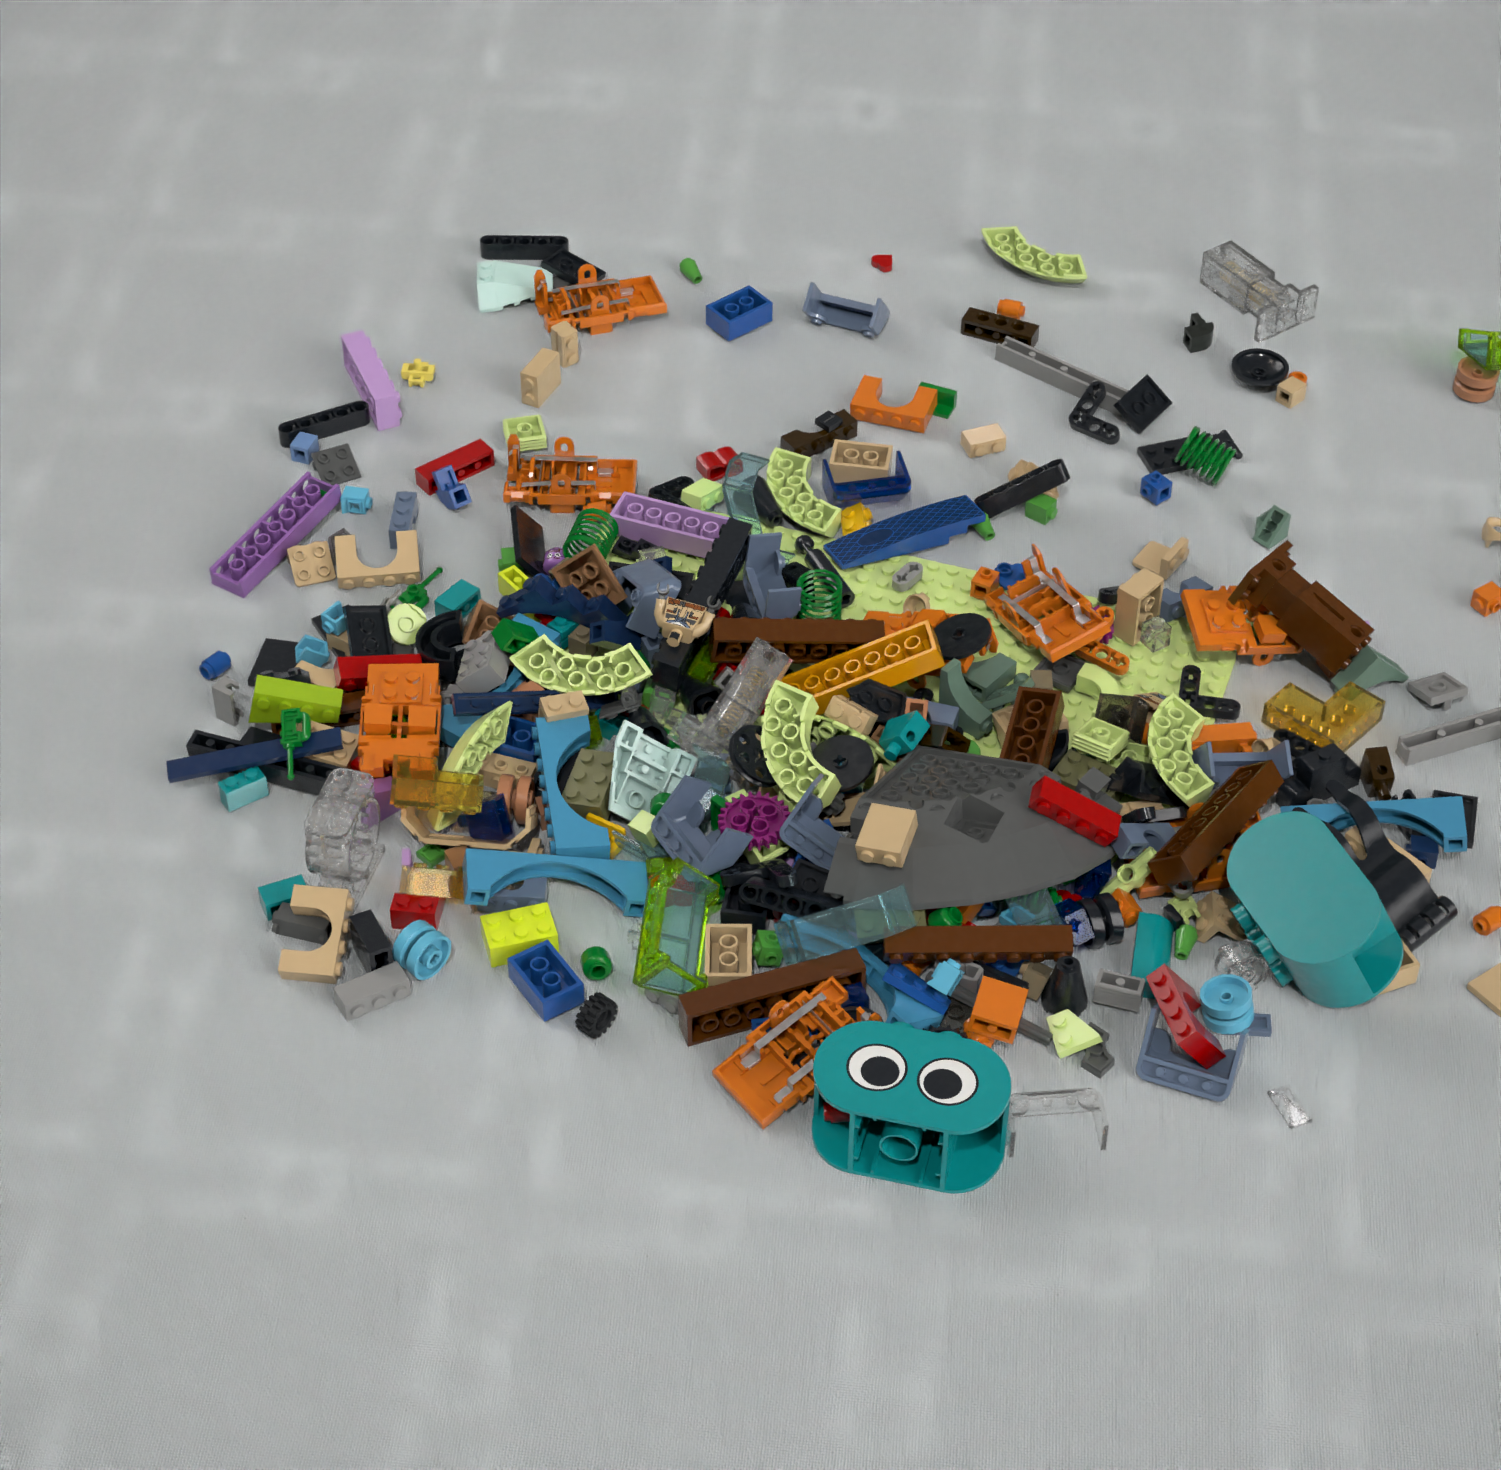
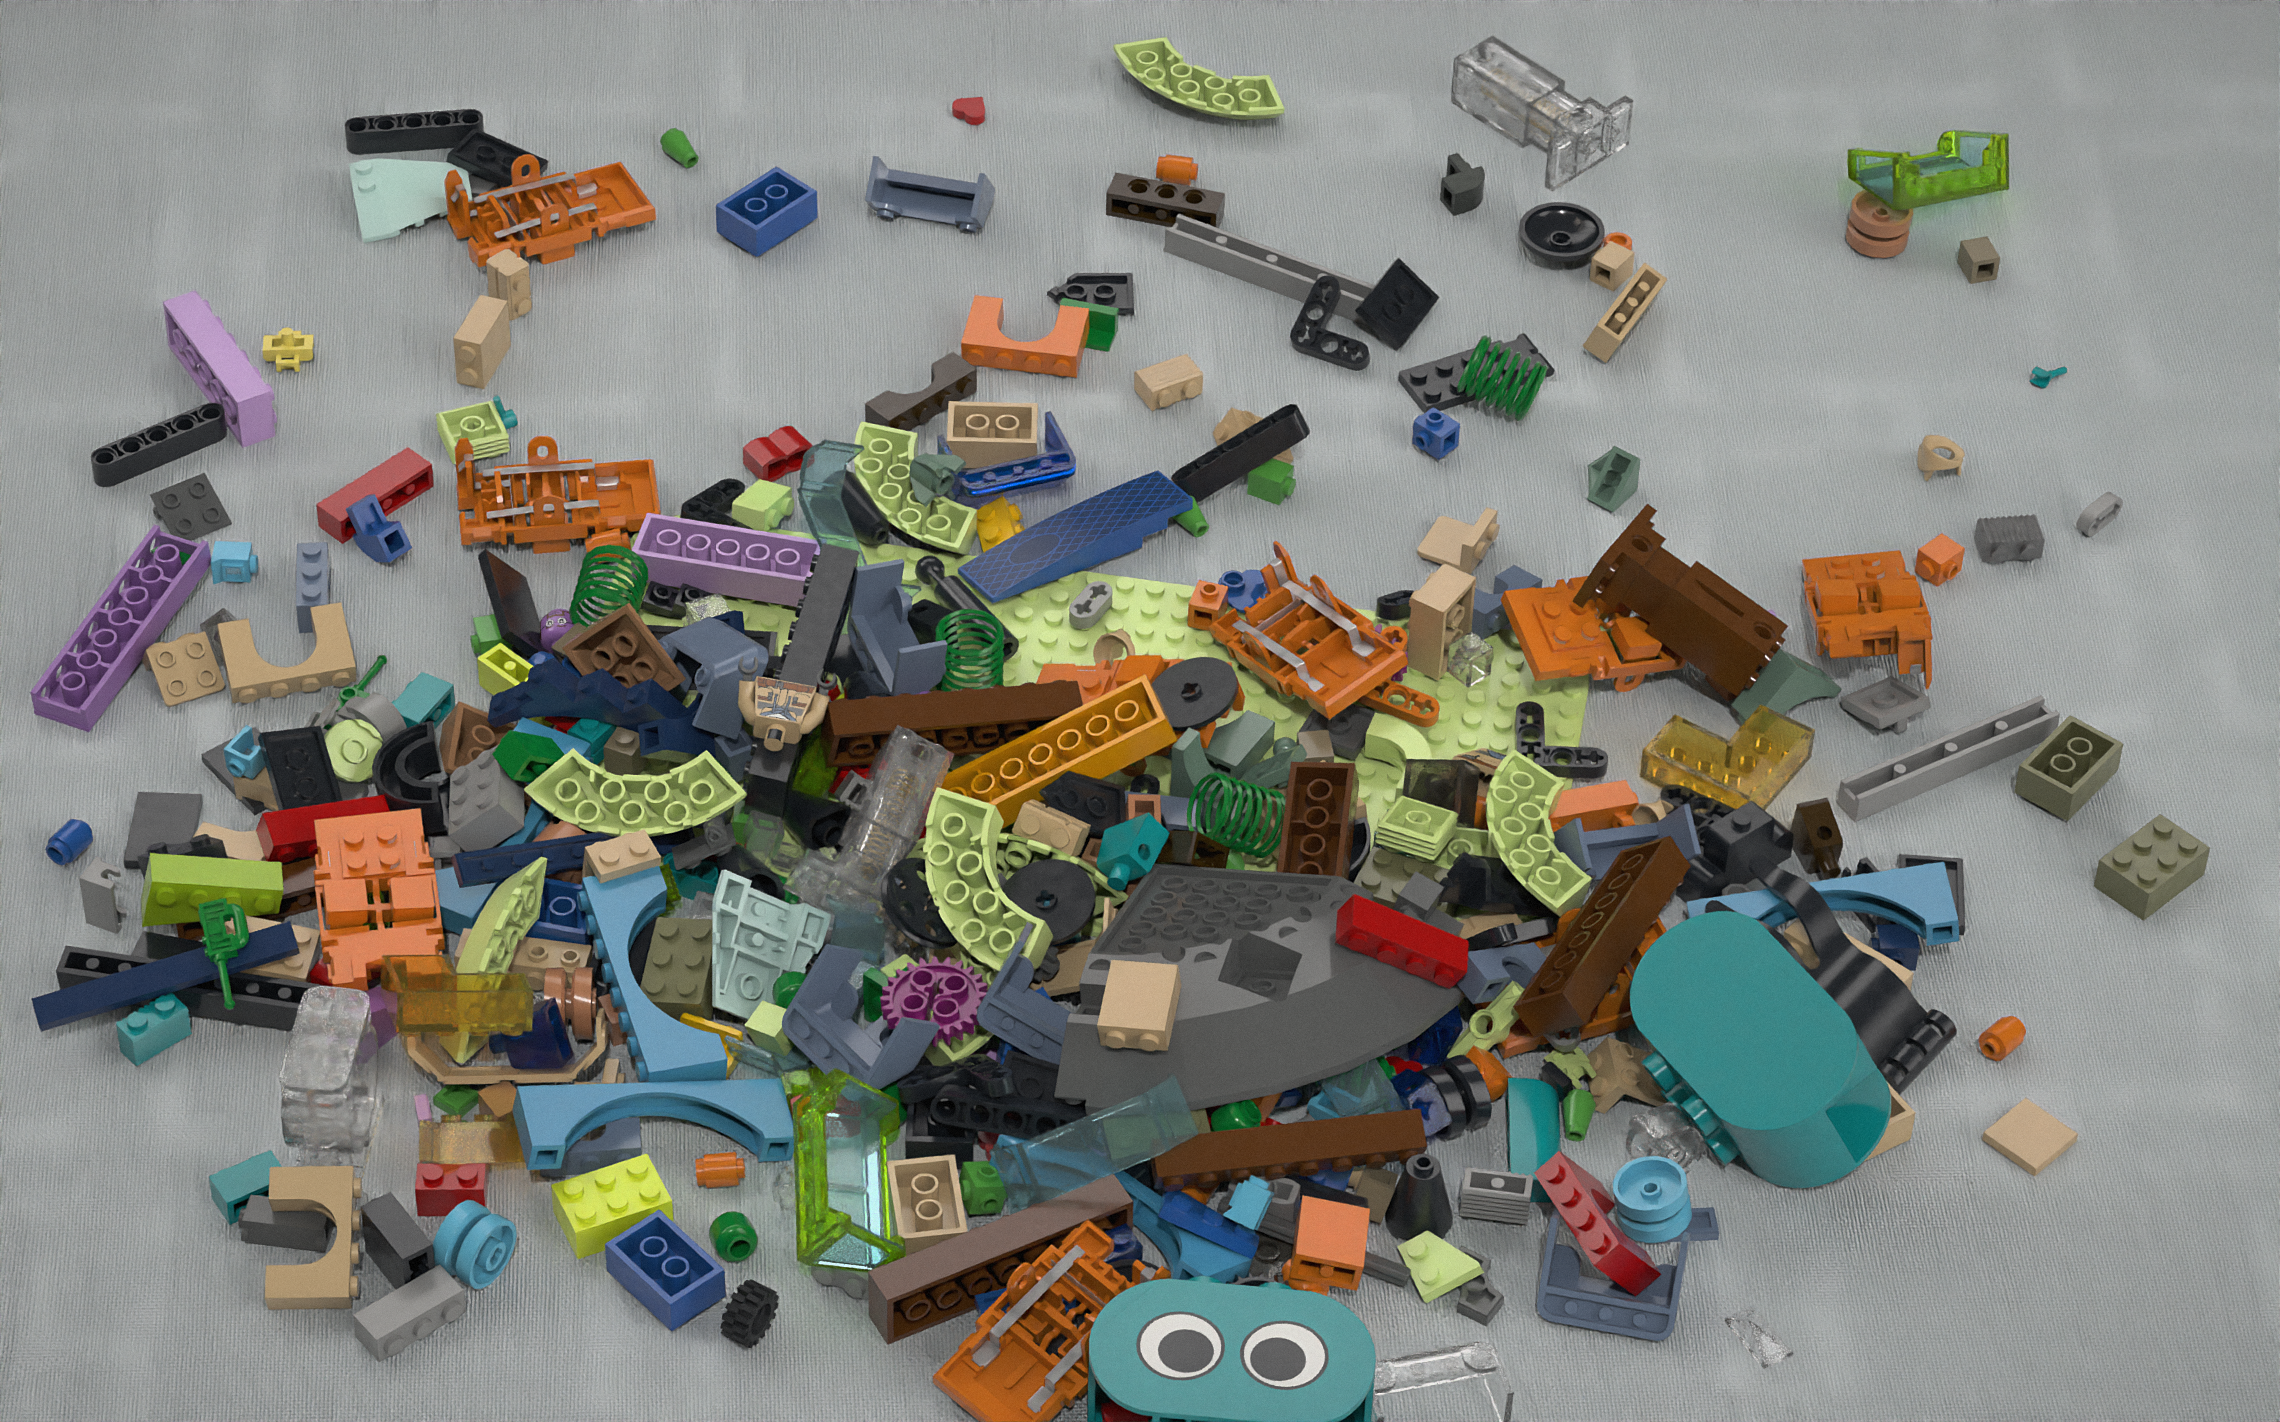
camera: 10 degrees left, 0 degrees up
medium blue brick [290,432,319,465] -> none
medium azure window [295,634,330,667] -> none
black tile [815,410,843,433] -> none
none -> light grey brick [336,692,407,745]
none -> teal hand [493,396,518,430]
none -> orange brick [695,1151,746,1188]
none -> sand green brick [909,453,966,507]
none -> black tile [1047,273,1134,314]
none -> green piece [1187,772,1286,858]
none -> tan brick [1583,263,1668,363]
none -> orange piece [1802,550,1933,689]

